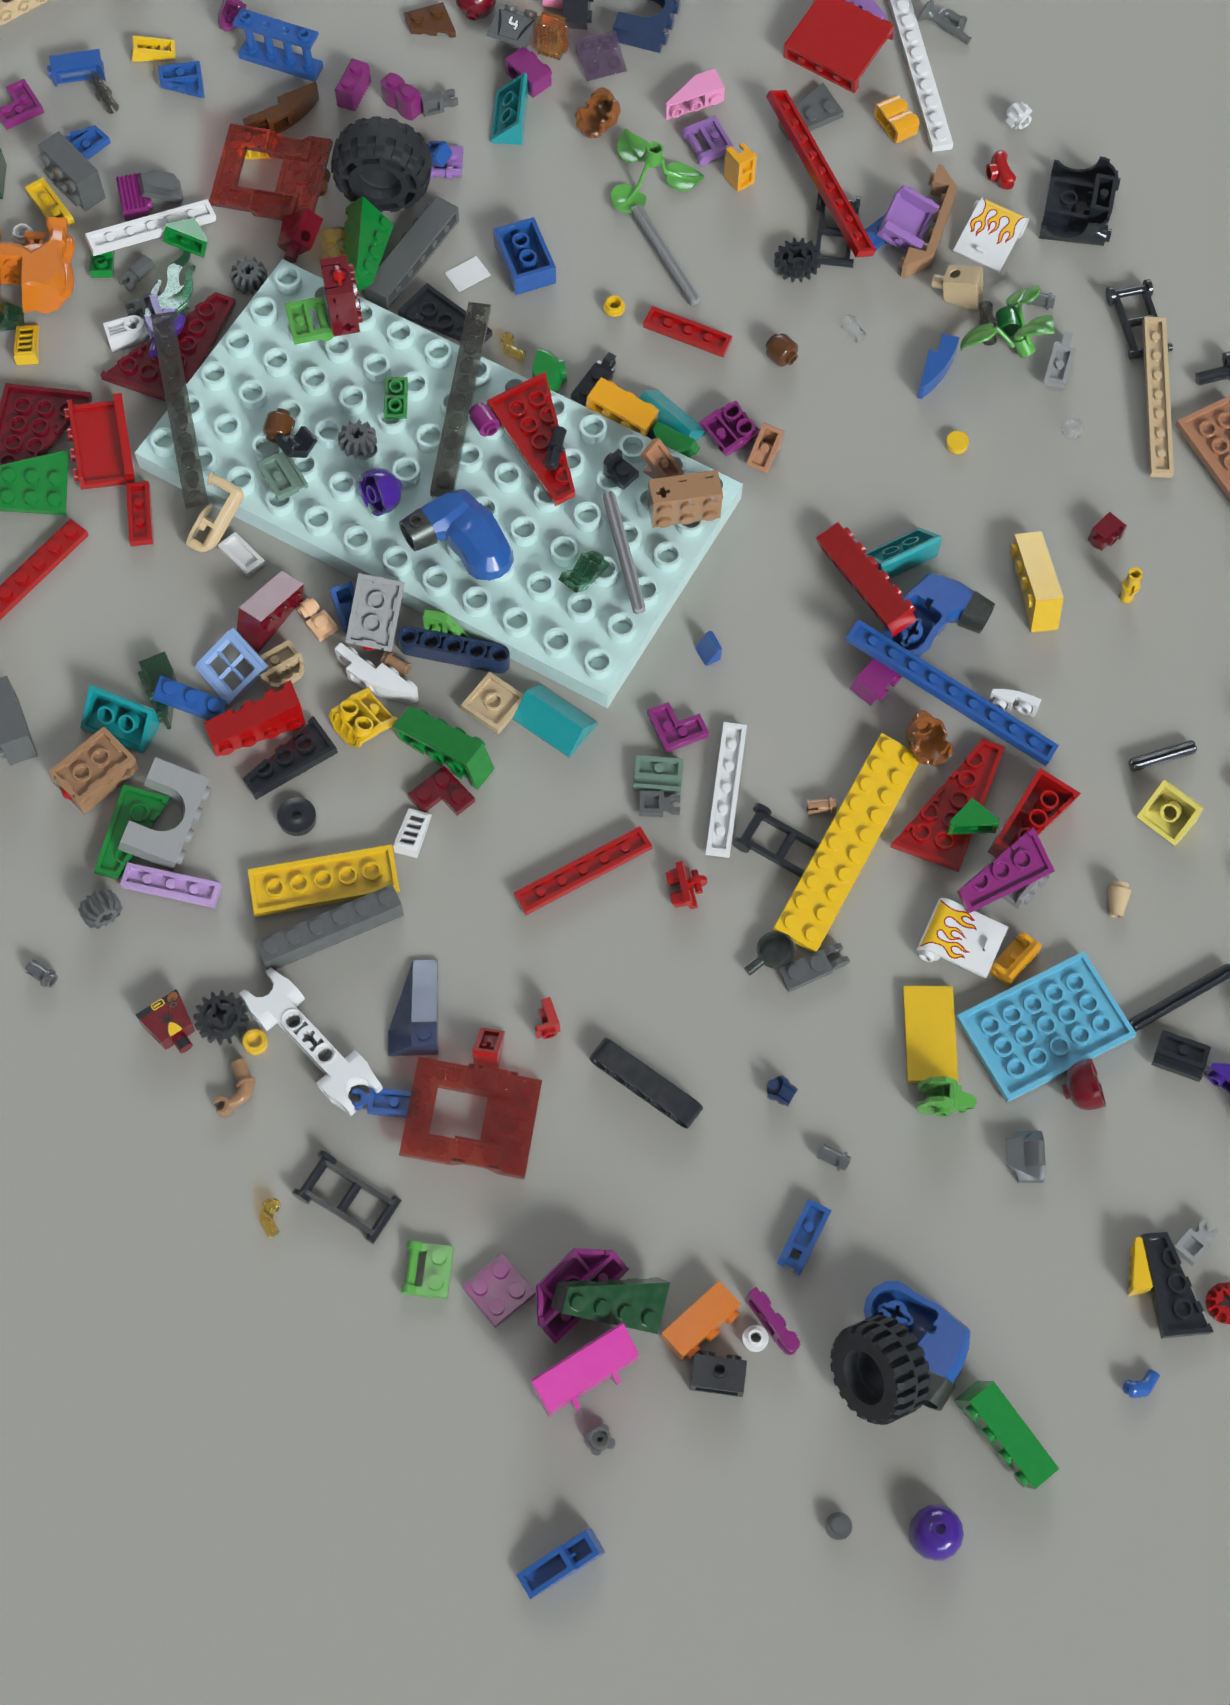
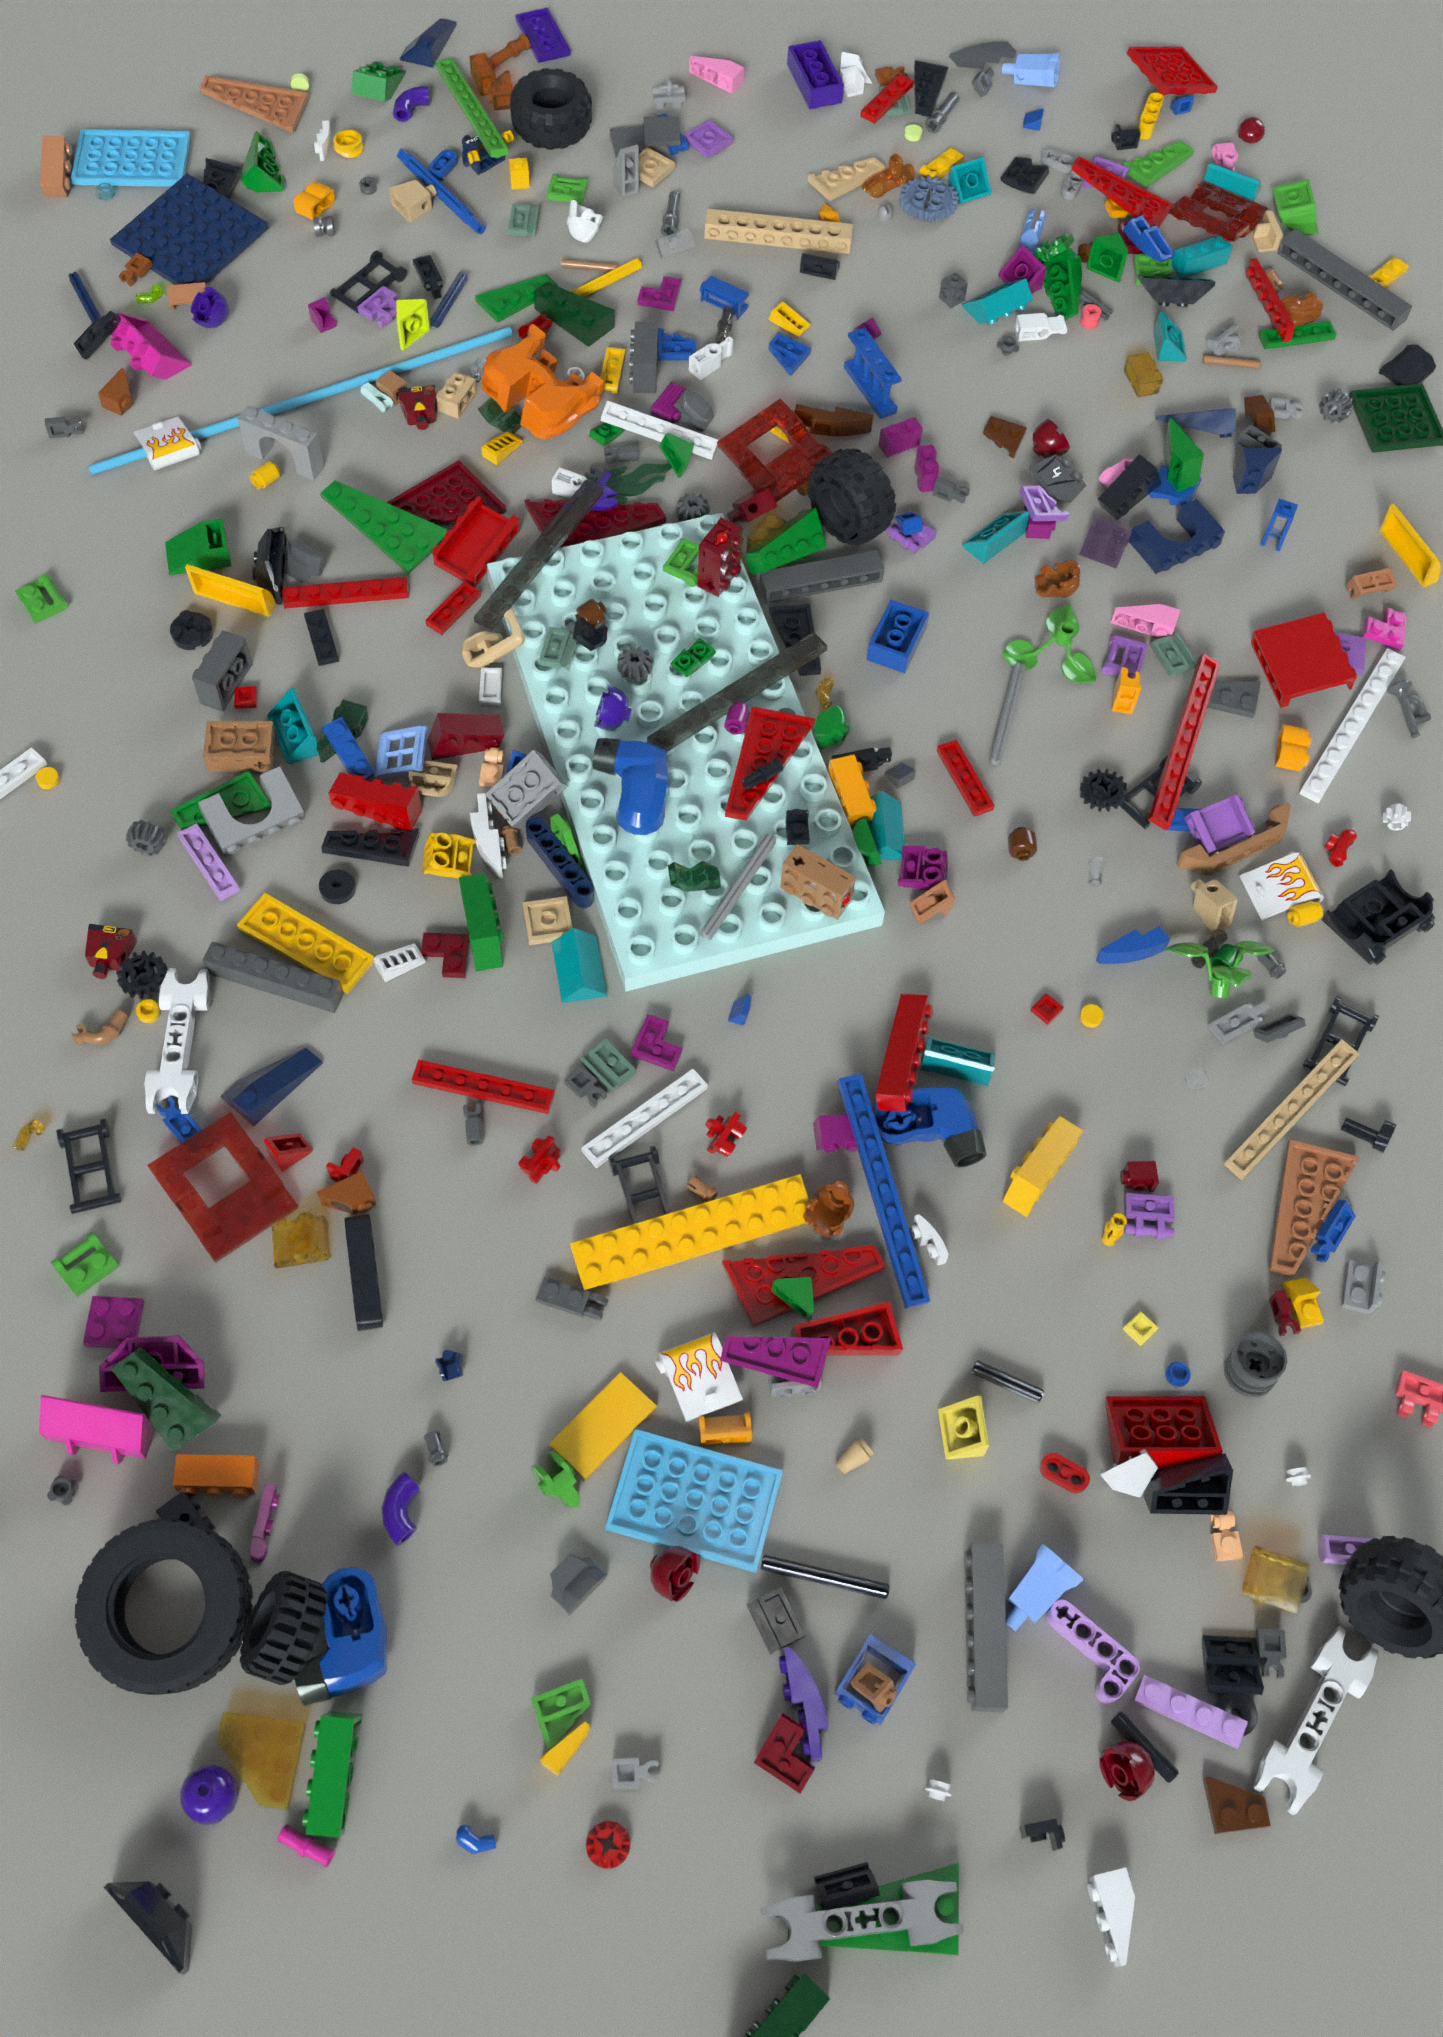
camera: 40 degrees right, 5 degrees down
dark grey pin [25,959,58,988] -> none
white sticker [445,256,491,292] -> none
clear orange brick [536,11,569,60] -> none
yellow plate [603,295,625,317] -> none
nougat slope [640,438,684,479] -> none
white plate [742,1325,769,1352] -> none
pearl dark grey piece [744,931,795,976] -> none
blue plate [777,1199,832,1275] -> none
dark grey plate [825,1512,852,1540] -> none
black wing [1139,1232,1214,1339] -> none
none -> black tyre [74,1519,253,1695]
none -> black wedge [103,1881,192,1975]
none -> clear yellow plate [217,1712,306,1810]
none -> red tile [234,686,257,709]
none -> clear yellow slope [272,1212,331,1268]
none -> dark pink pin [277,1824,335,1867]
none -> black plate [304,609,339,666]
none -> dark orange slope [317,1171,376,1215]
none -> dark purple cylinder [381,1471,420,1546]
none -> dark grey bar [463,1103,483,1146]
none -> bright green wing [531,1679,591,1751]
none -> white piece [689,337,733,380]
none -> red hips [705,1111,747,1157]
none -> dark grey slope [884,762,916,789]
none -> medium lavender wing [1019,486,1069,521]
none -> red tile [1031,993,1064,1025]
none -> light yellow tile [1123,1311,1159,1346]
none -> medium lavender plate [1124,1193,1175,1239]
none -> sand green plate [1150,633,1197,677]
none -> dark grey plate [1253,1013,1306,1043]
none -> yellow brick [1287,901,1323,928]

